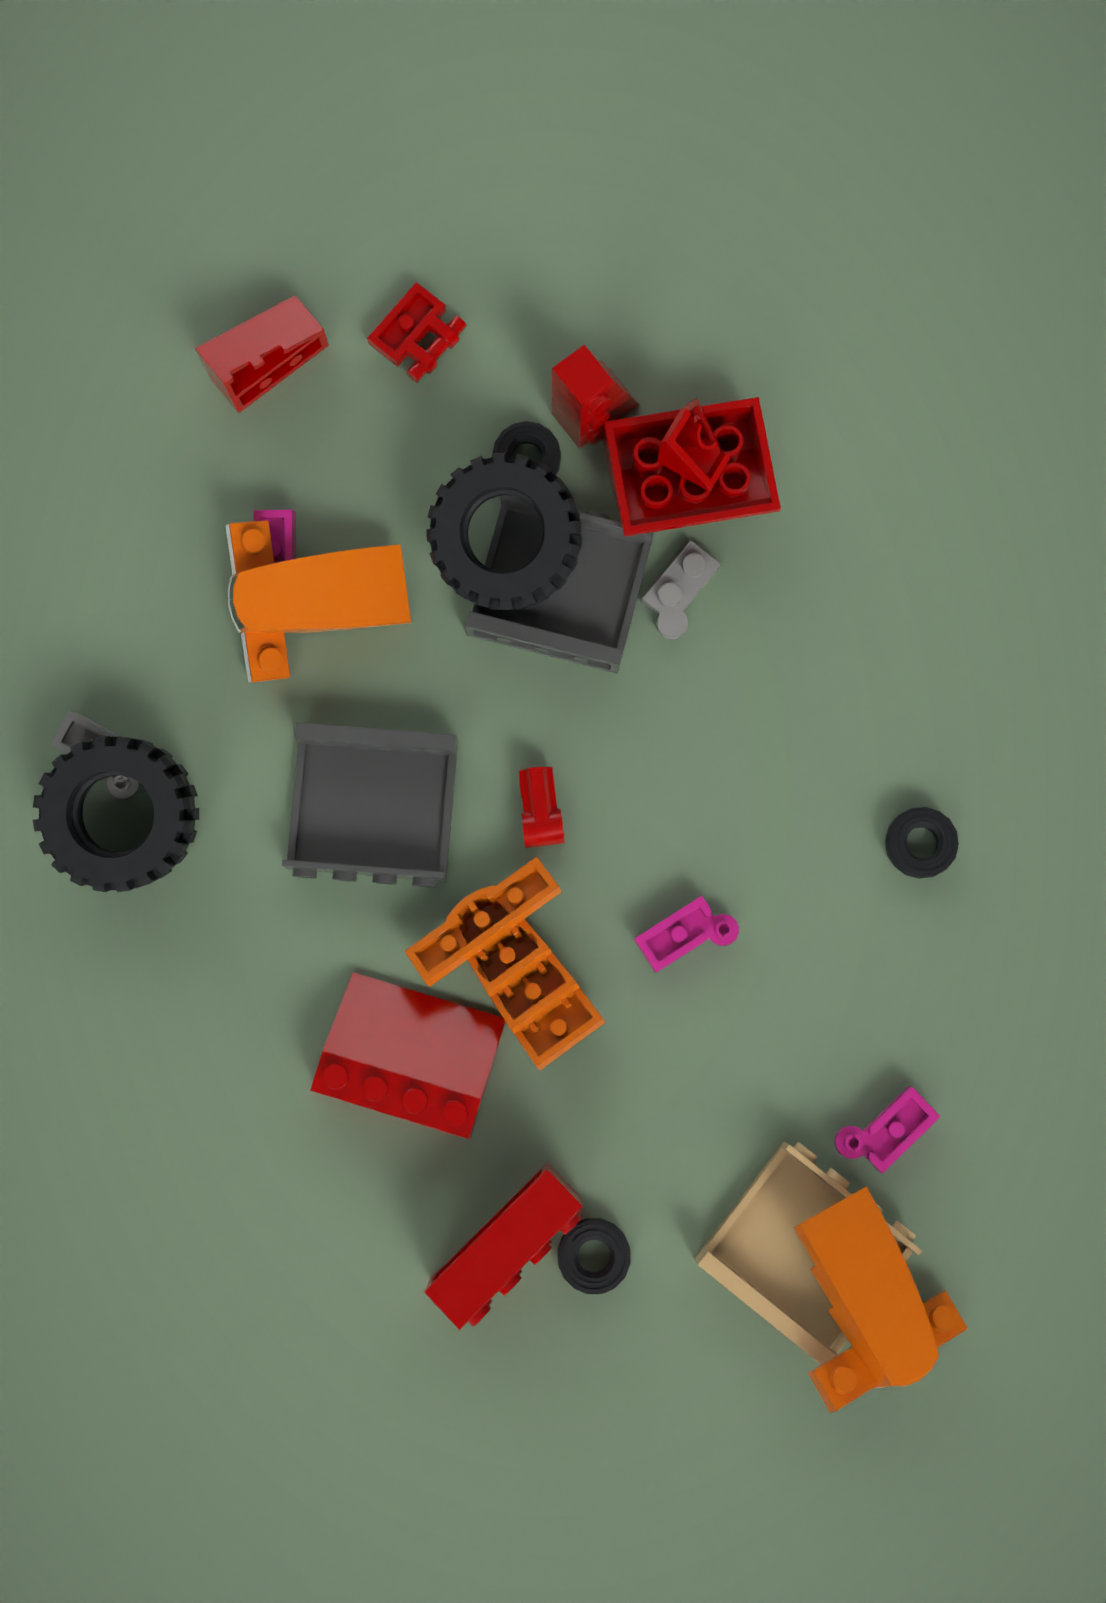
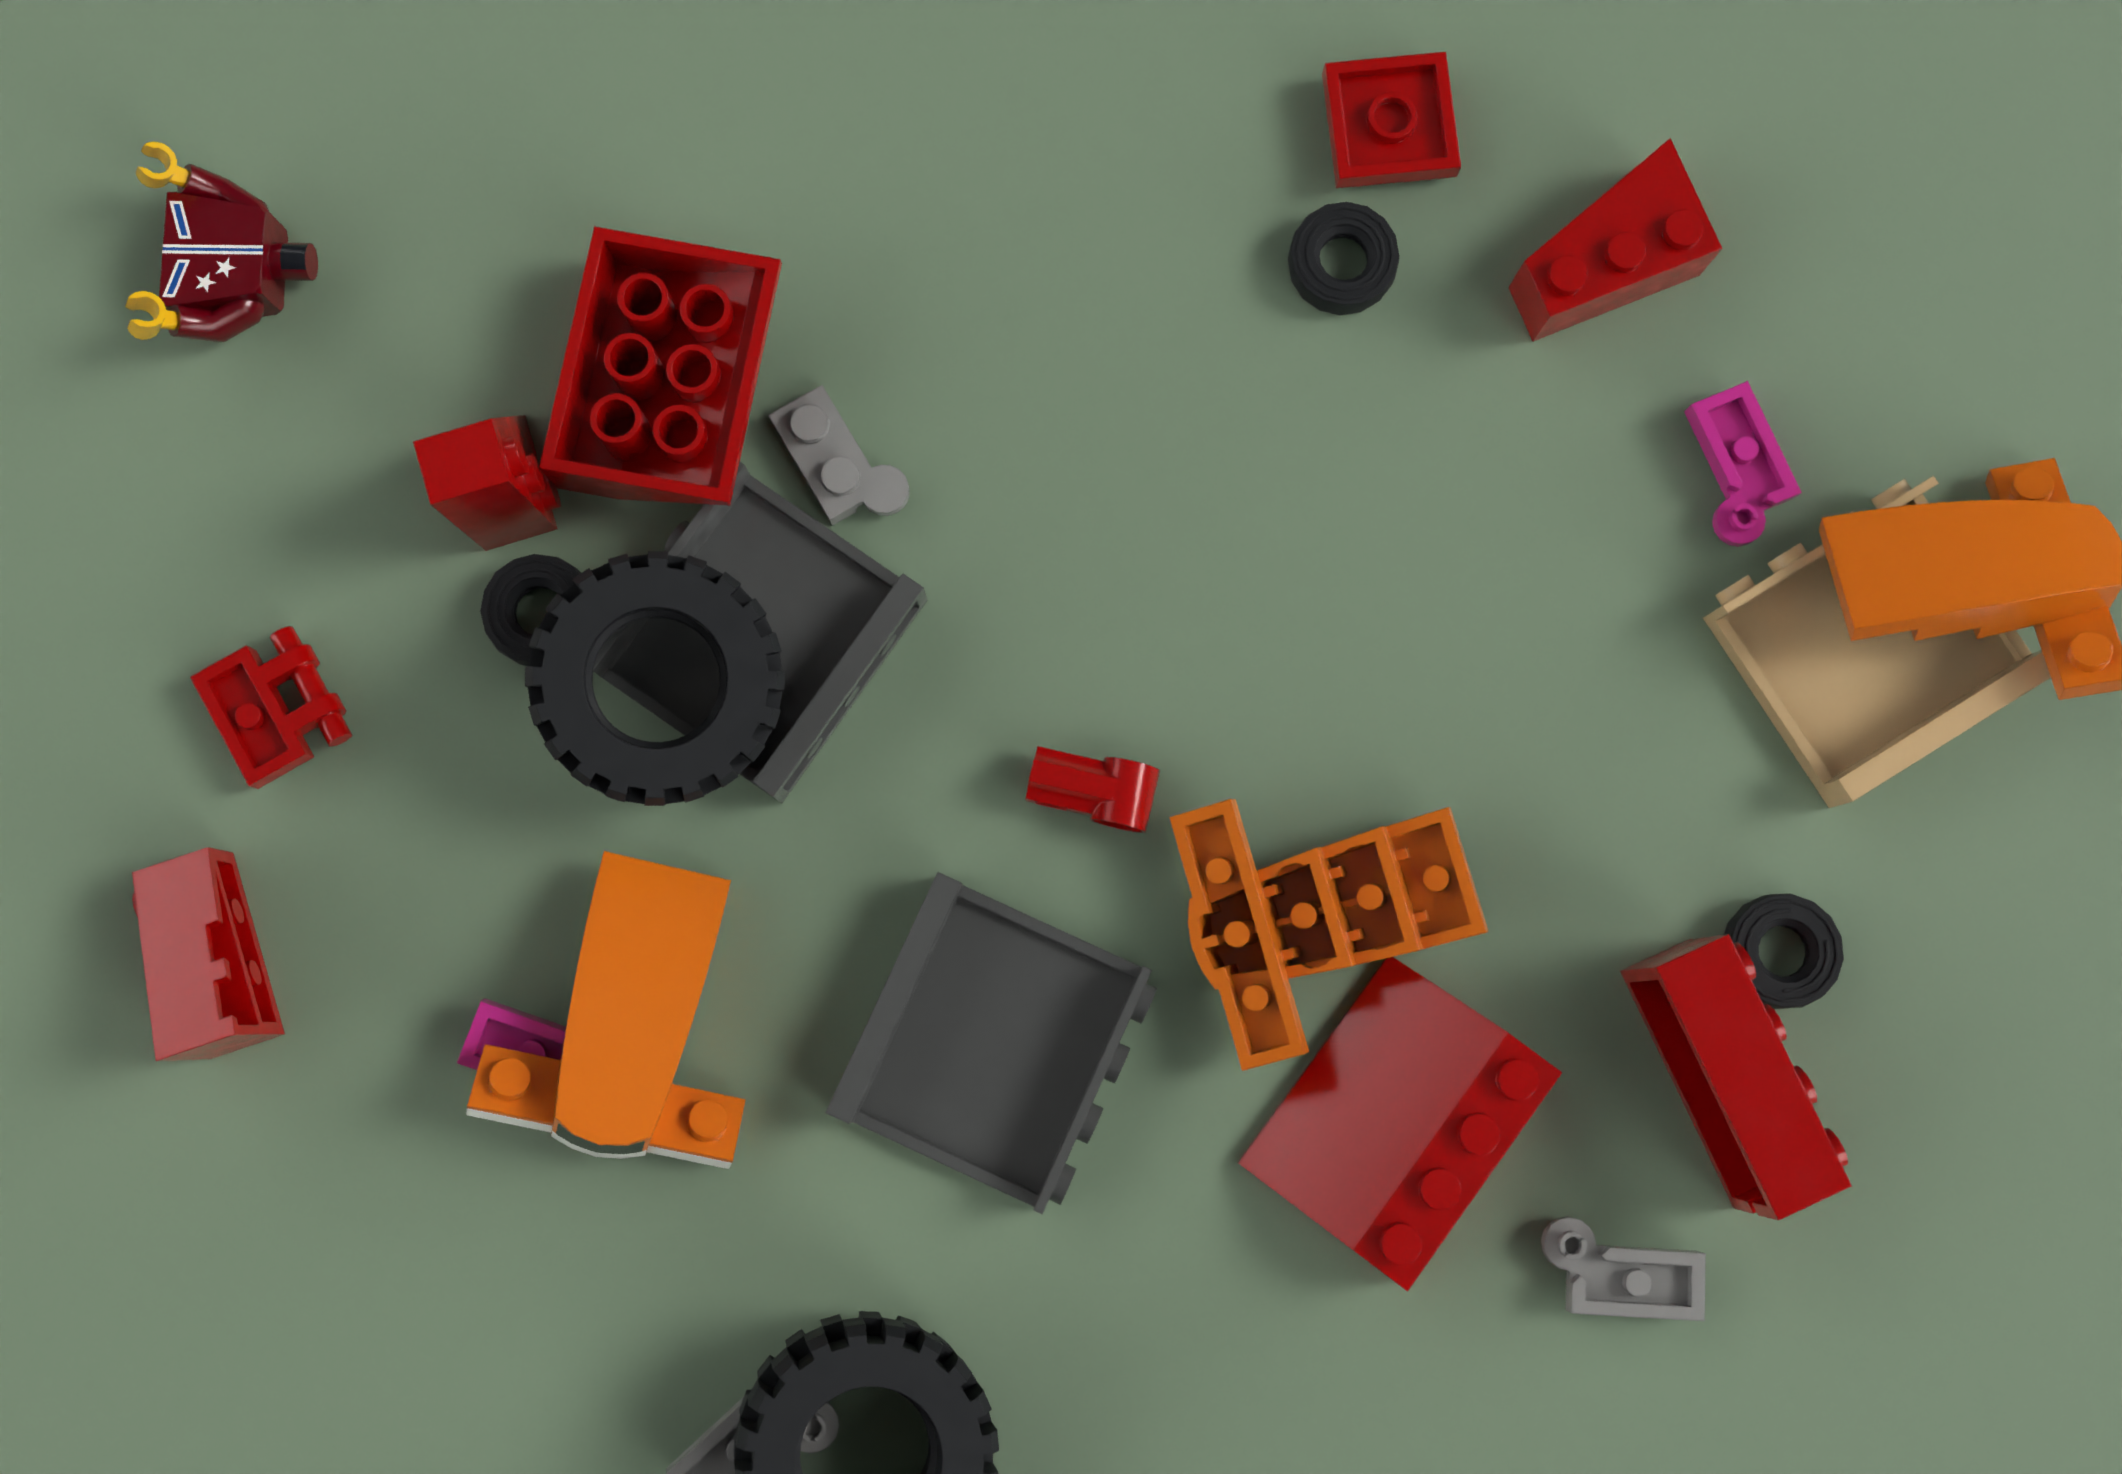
camera: 70 degrees left, 0 degrees up
dark pink hinge [633,896,739,973] -> none
red slope [657,397,730,491] -> none
none -> dark red torso [125,141,318,342]
none -> red plate [1322,52,1461,189]
none -> red wedge [1508,138,1723,342]
none -> light grey hinge [1541,1216,1706,1321]

